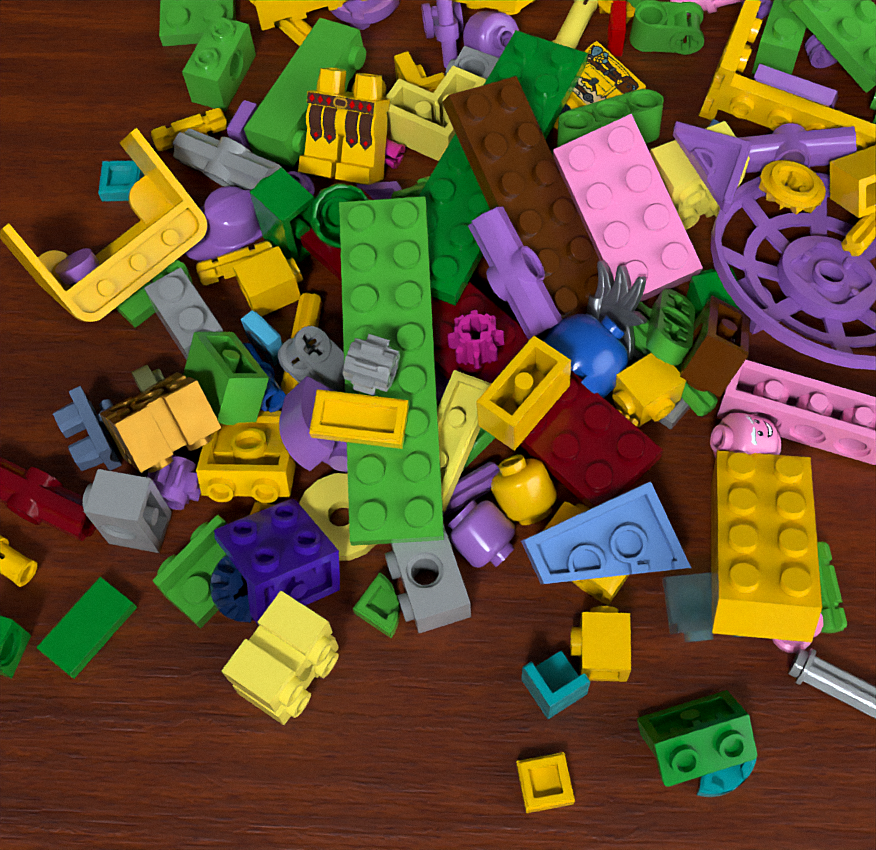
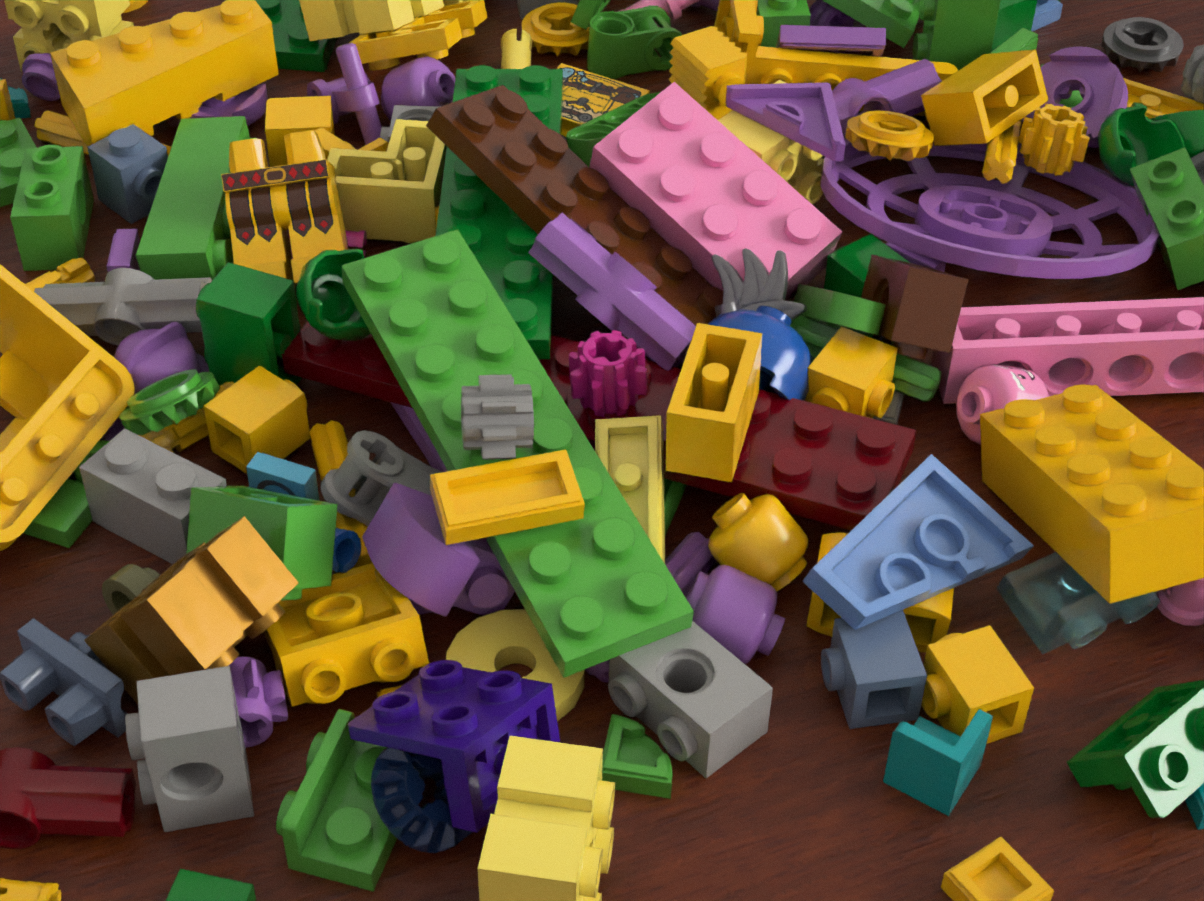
camera: 30 degrees left, 20 degrees down
red tile [607,0,627,56] -> none
none -> sand blue brick [87,124,168,224]
none -> bright green gear [119,369,220,435]
none -> yellow panel [265,96,335,167]
none -> yellow brick [668,26,747,120]
none -> sand blue brick [821,610,927,729]

